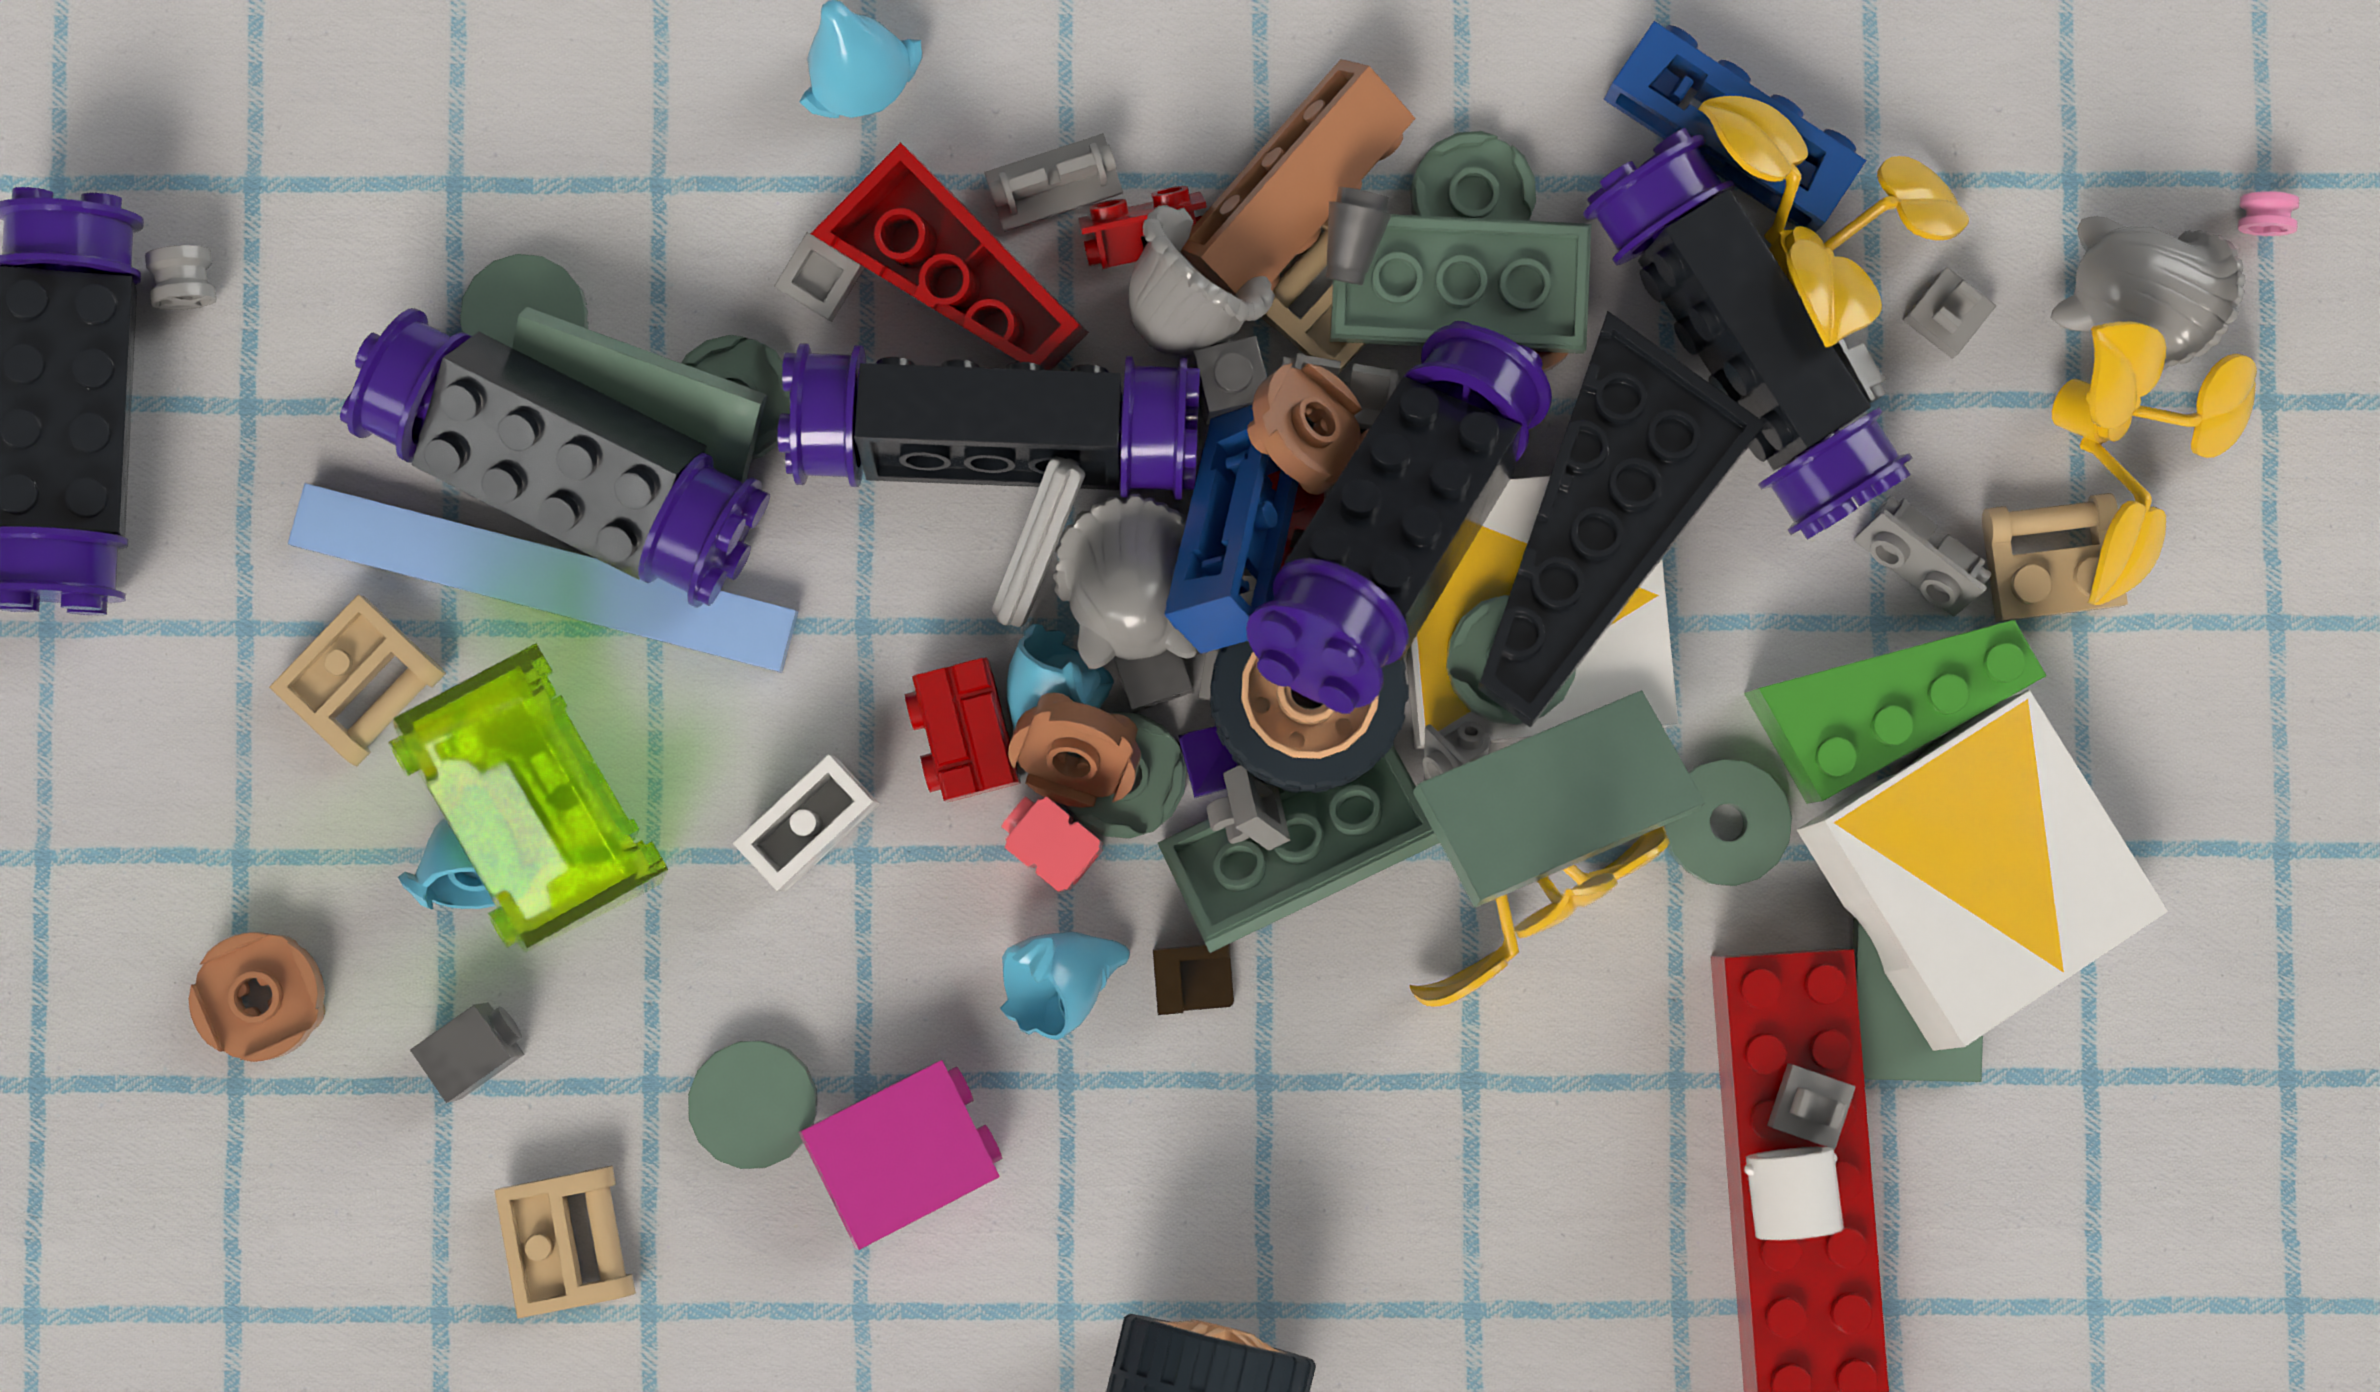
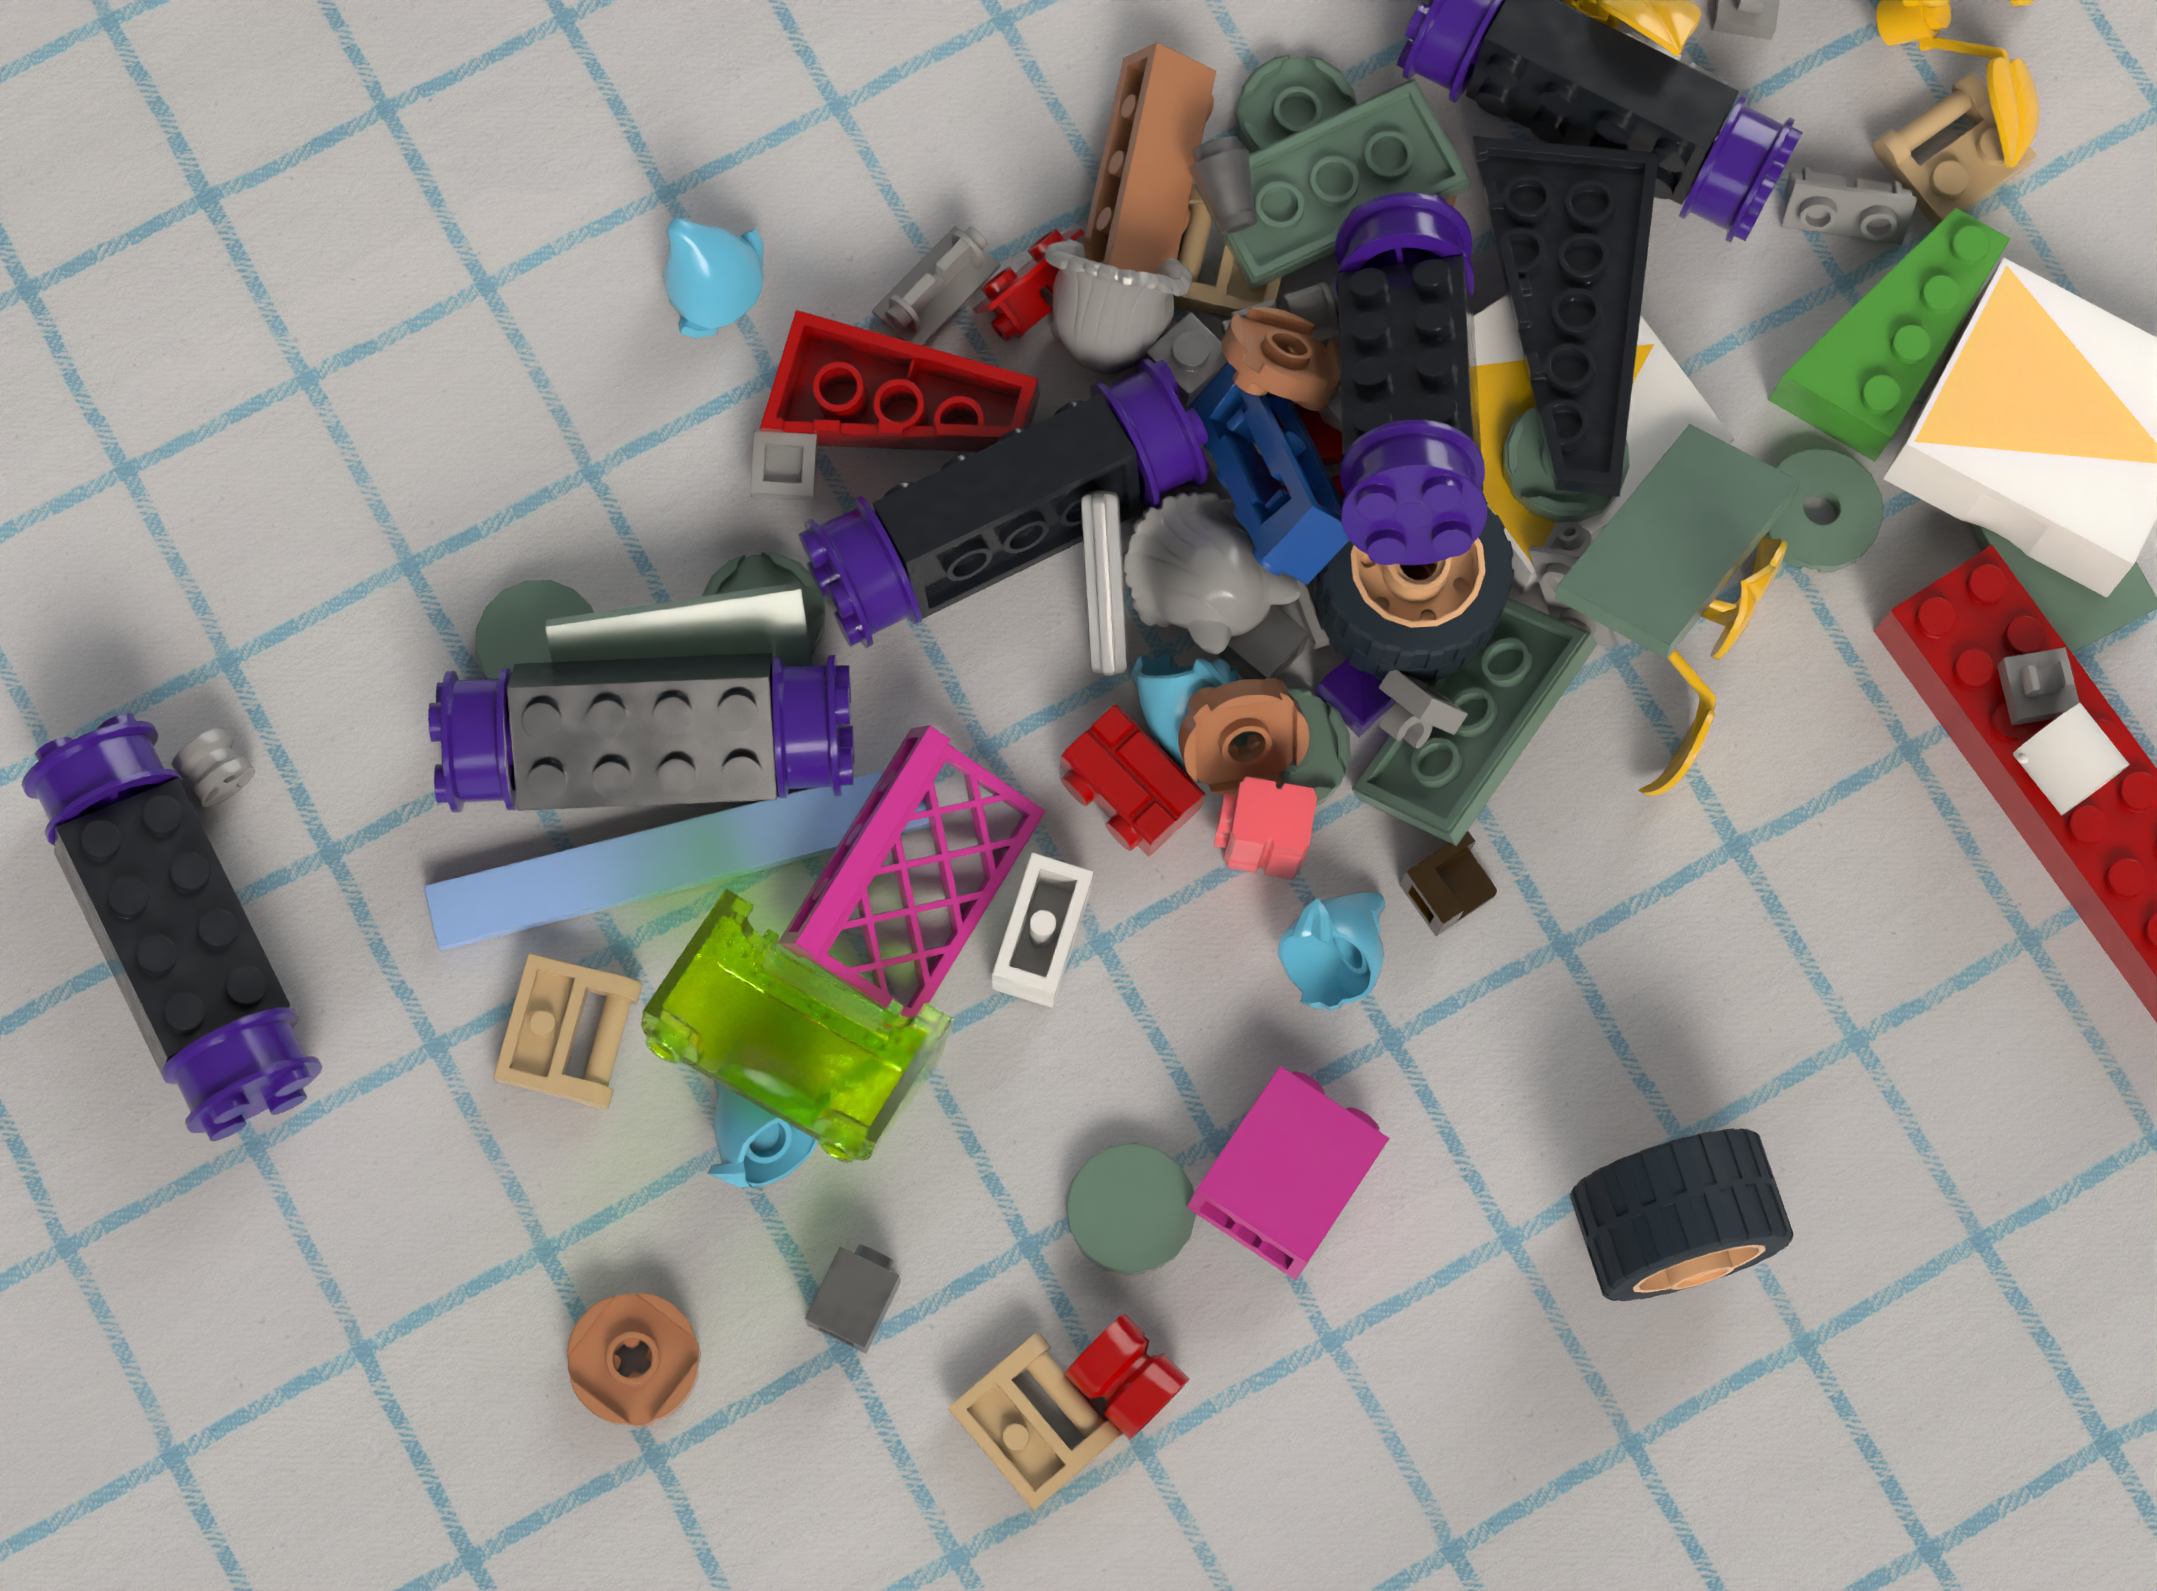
camera: 30 degrees left, 10 degrees down
none -> dark pink fence [778,725,1046,1027]
none -> red wheel [1064,1313,1190,1441]

